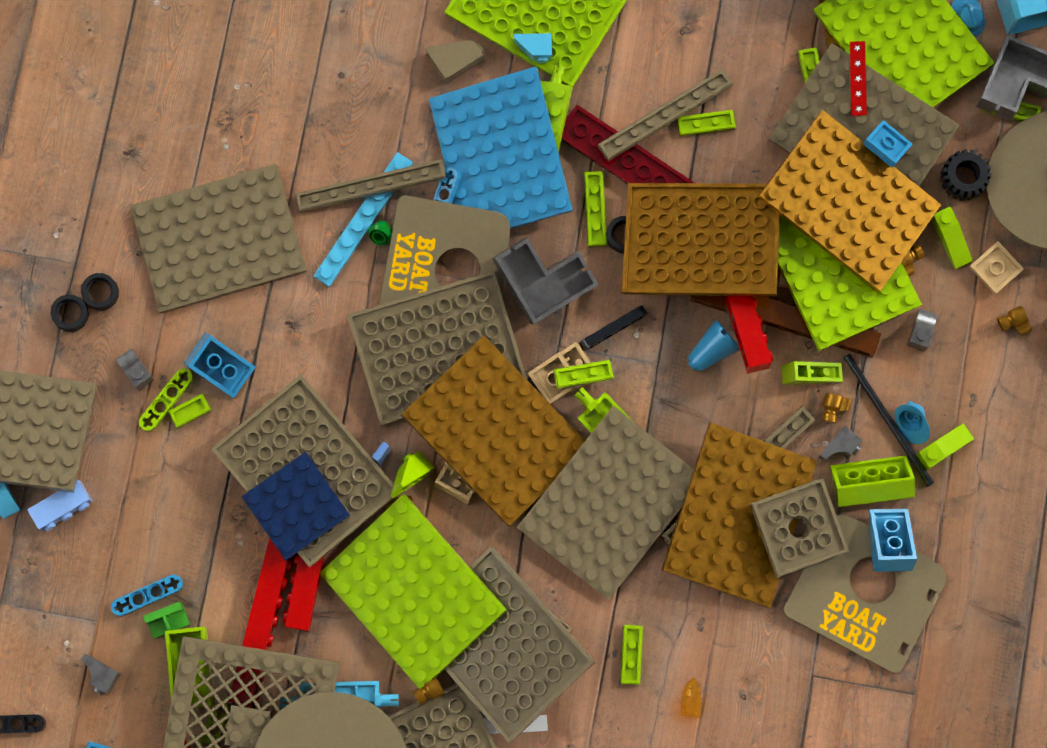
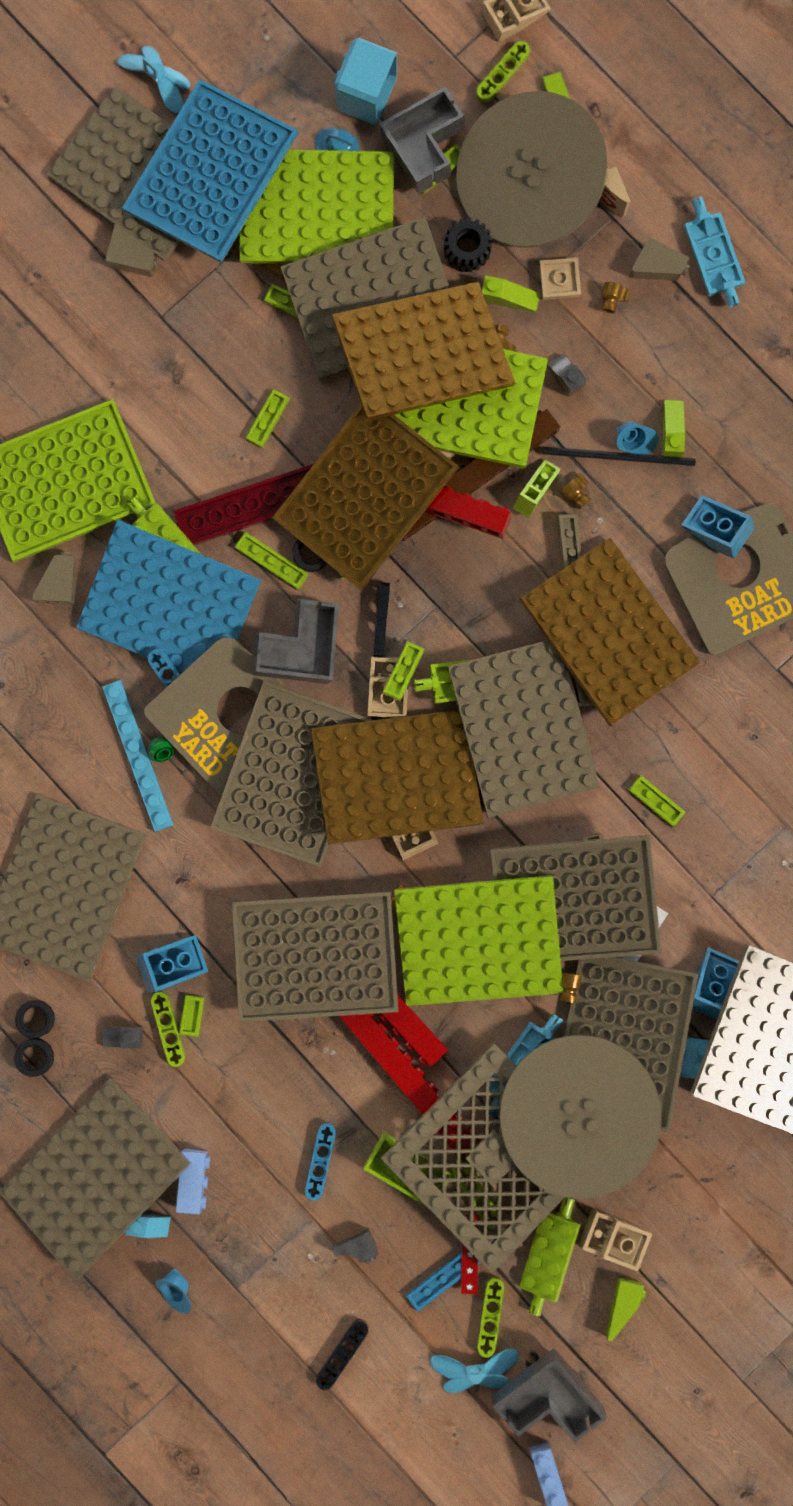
camera: 55 degrees left, 5 degrees up
bright green panel [143,602,190,639] -> none
dark blue plate [241,452,350,561] -> none
dark tan tile [296,159,446,213] -> none
medium blue tile [372,442,391,466] -> none
lime slope [390,451,434,498] -> none
medium azure slope [514,33,552,63] -> none
dark tan tile [597,69,733,161] -> none
clear yellow plate [680,678,702,718] -> none
dark azure cone [687,320,740,371] -> none
dark tan piece [750,478,849,578] -> none
flat silver arch [818,426,862,462] -> none
lime slope [830,456,915,507] -> none
red sticker [850,41,867,116] -> none
dark azure plate [863,120,913,168] -> none

